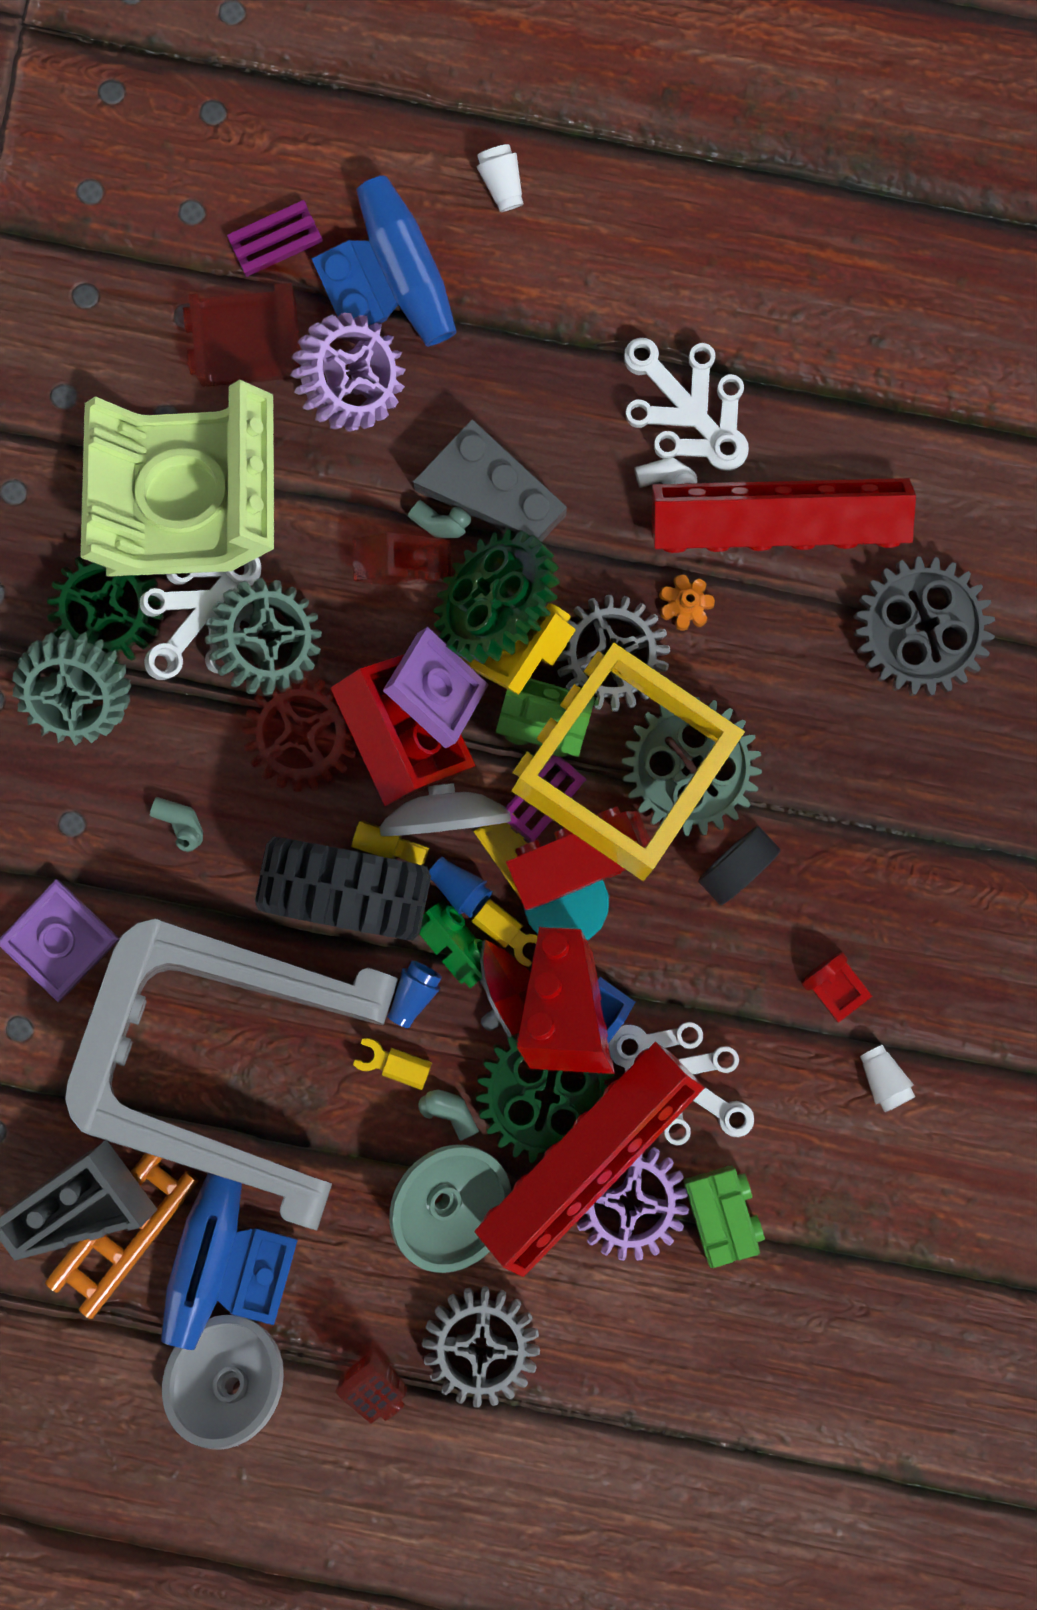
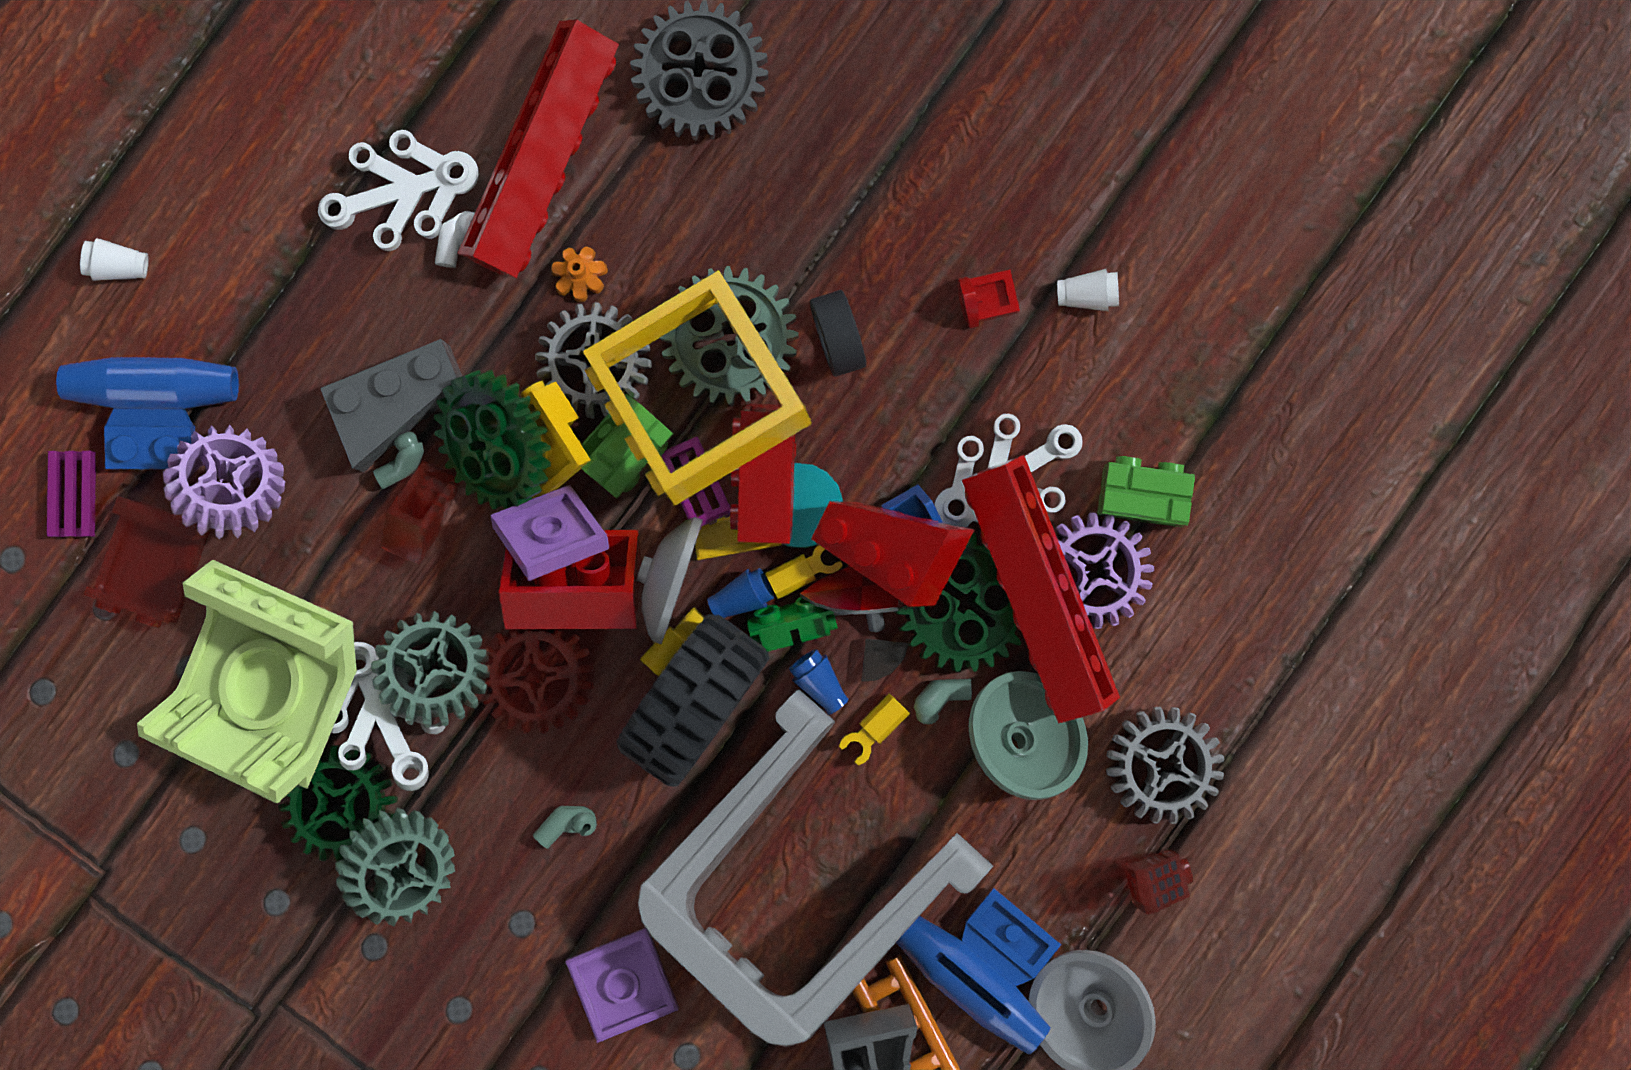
camera: 60 degrees left, 0 degrees up
none -> clear smoke tile [861,639,908,682]

